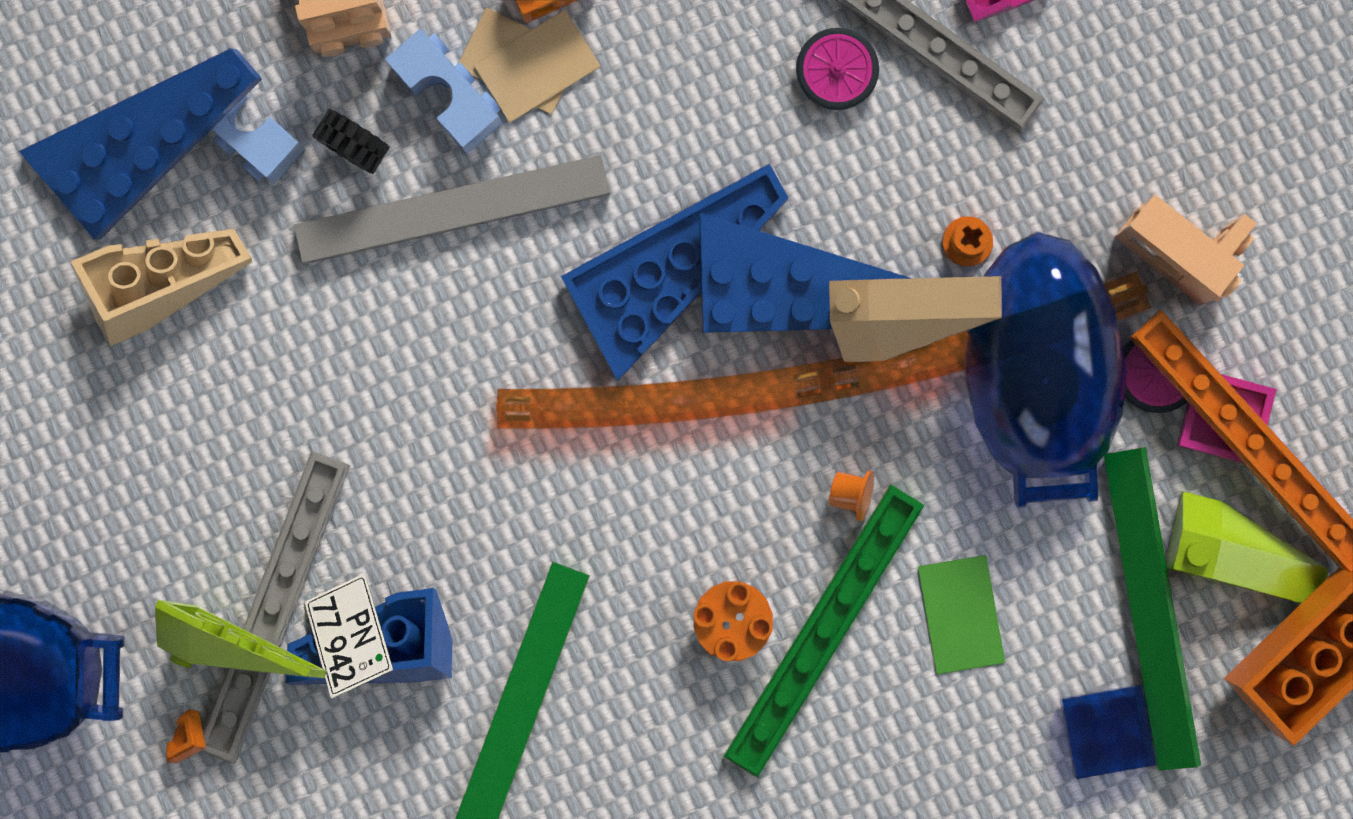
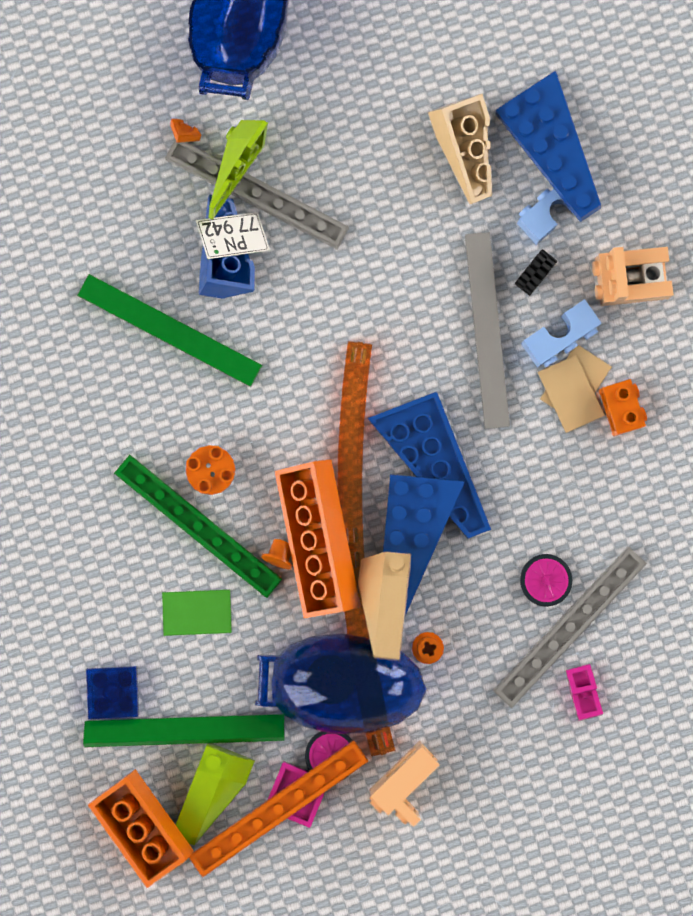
camera: 85 degrees right, 0 degrees up
none -> orange brick [275,459,361,618]

